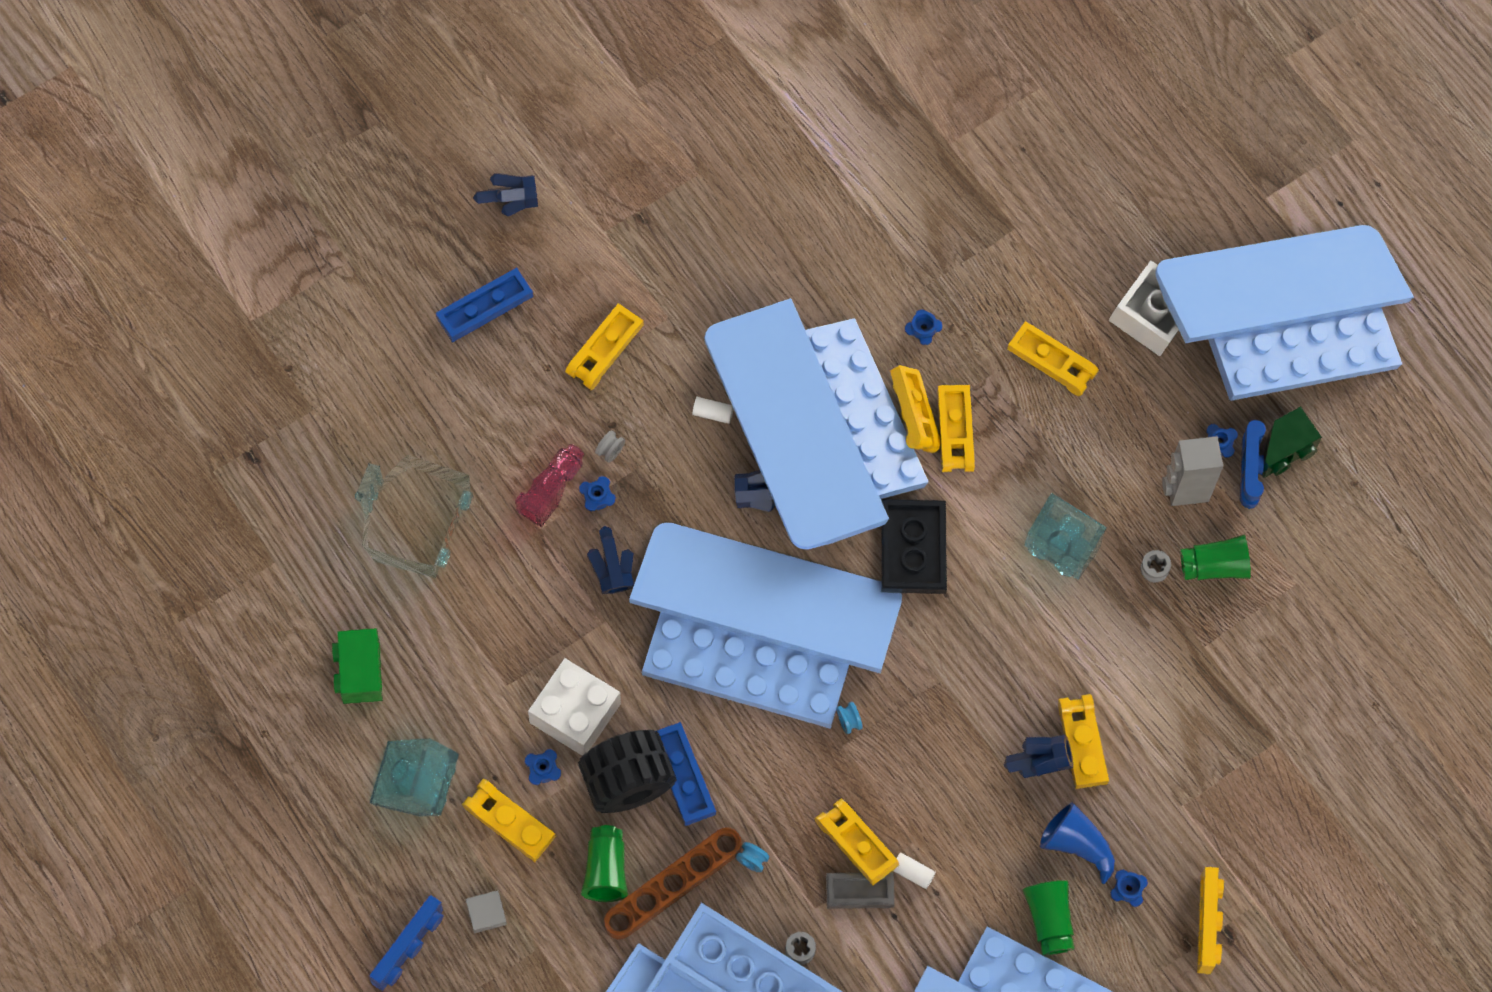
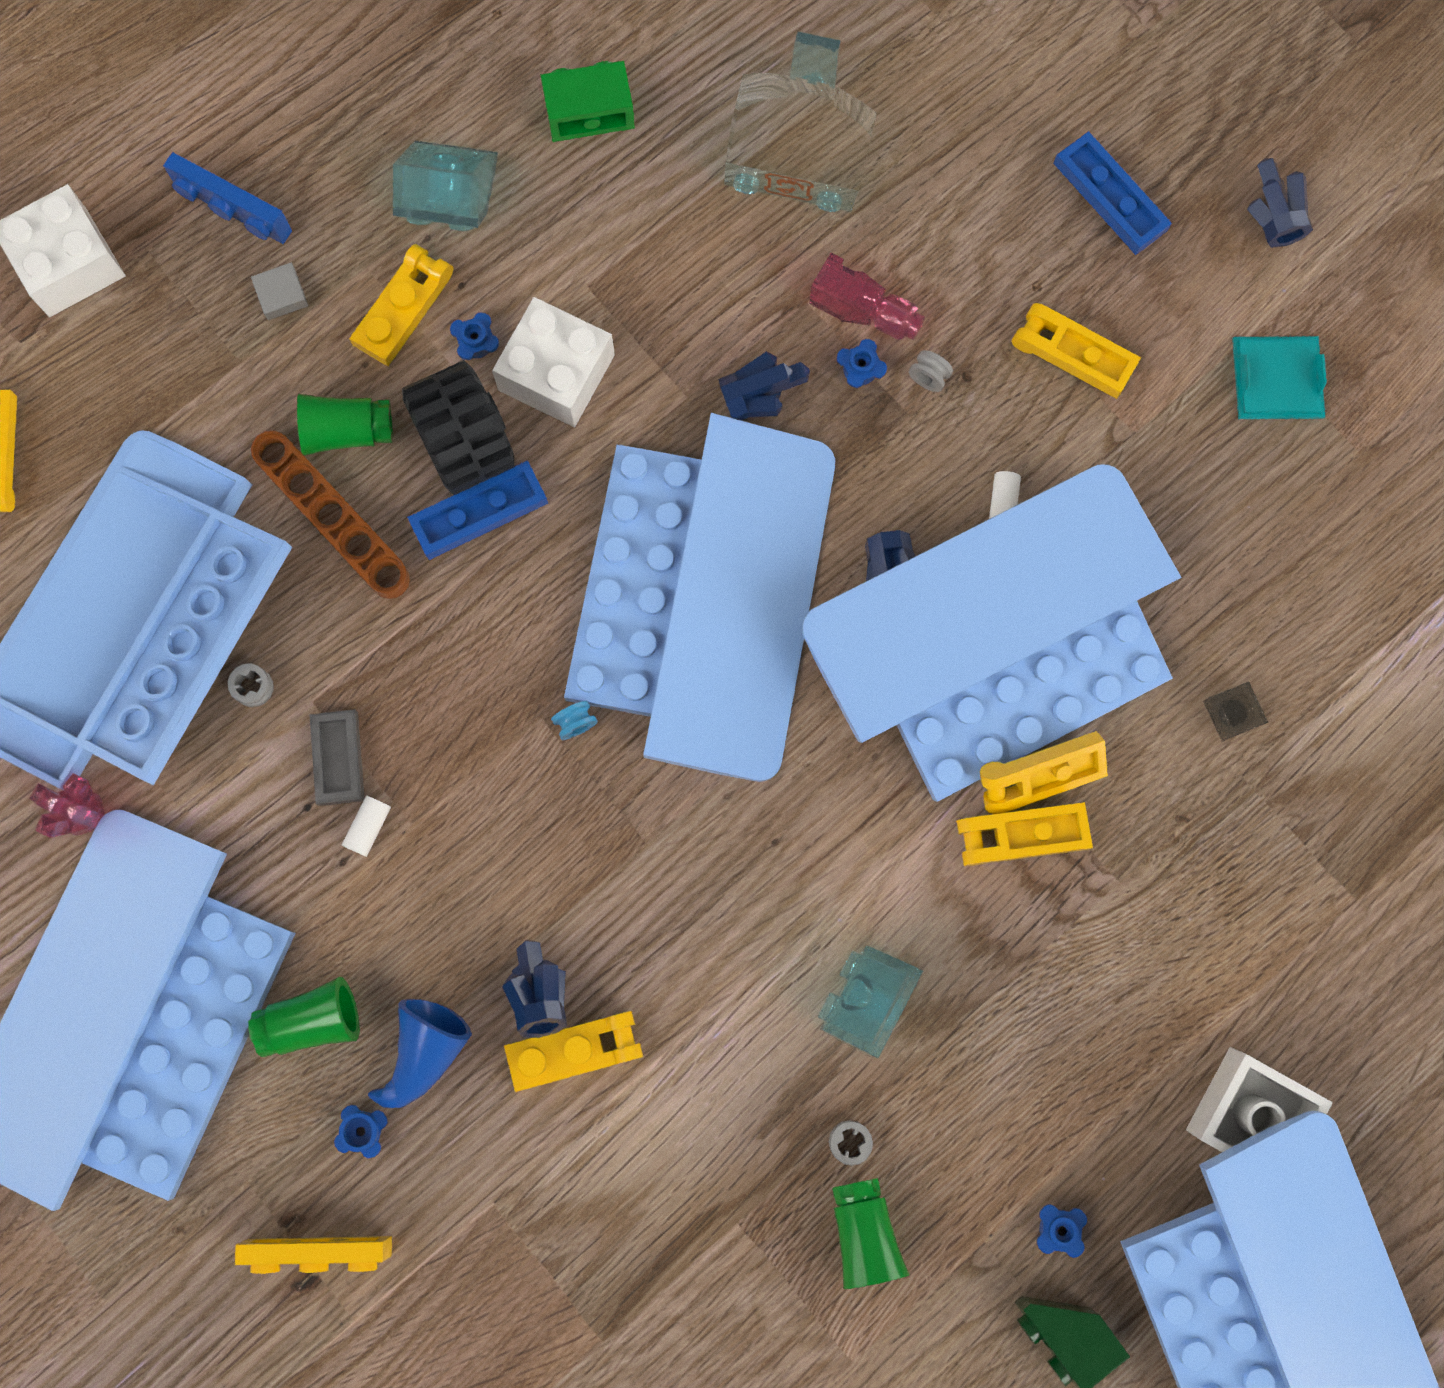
camera: 85 degrees right, 10 degrees up
dark azure bush [736,842,770,873] -> none
yellow plate [815,798,899,885] -> none
black tile [881,499,947,594] -> none
blue plate [905,310,943,345] -> none
yellow plate [1007,321,1099,396] -> none
light grey brick [1162,436,1223,506] -> none
blue plate [1240,420,1266,509] -> none
none -> clear smoke plate [1203,681,1269,742]
none -> teal piece [1232,336,1327,419]

